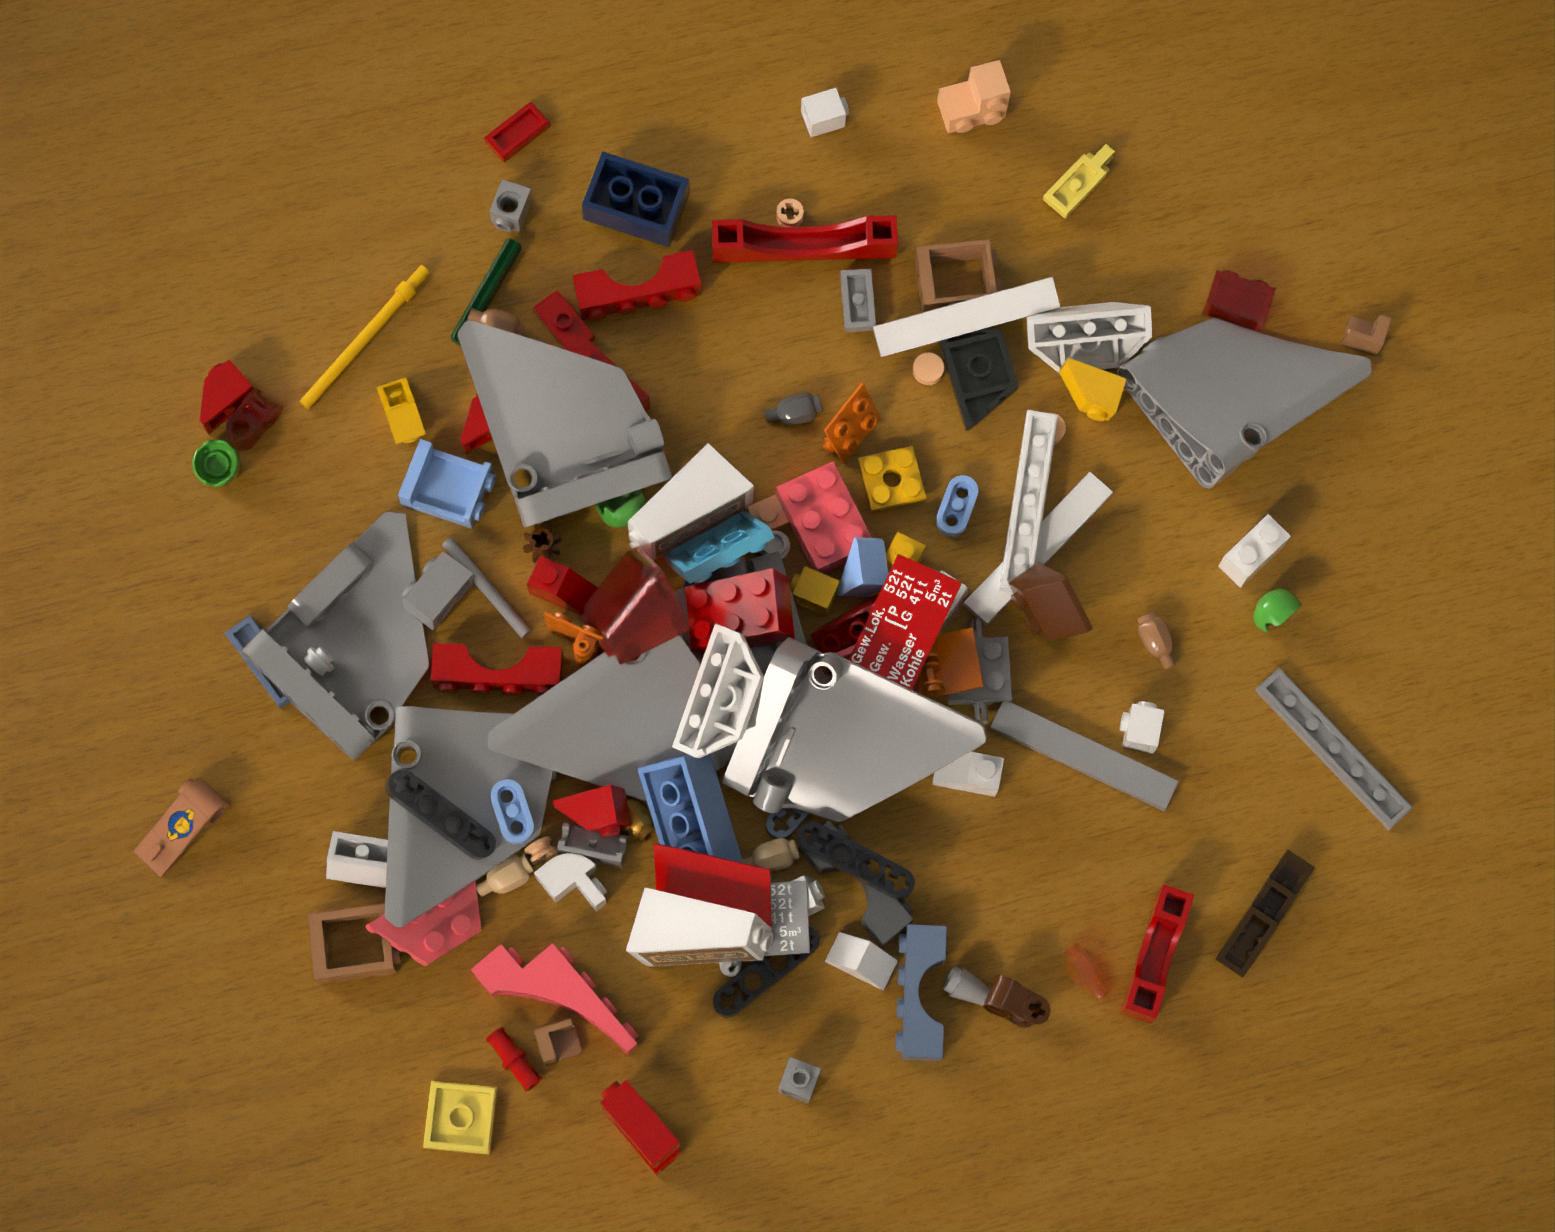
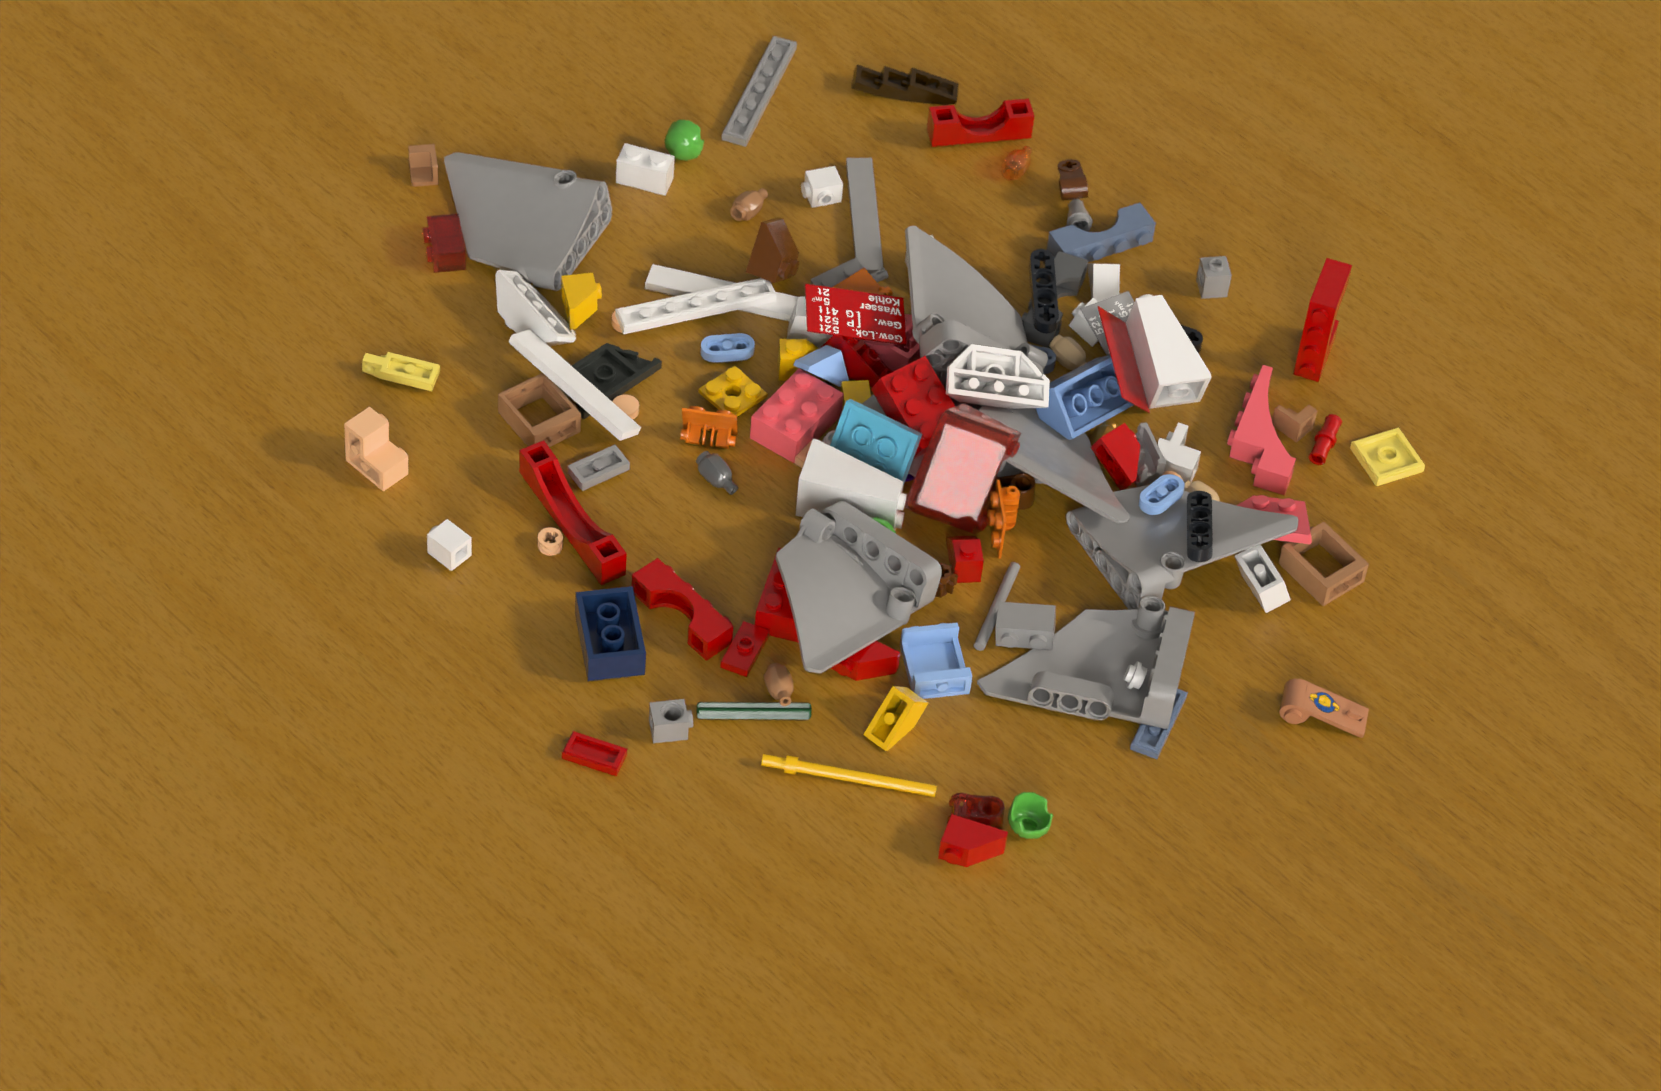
camera: 120 degrees left, 25 degrees down
red arch [431,643,563,696] -> none

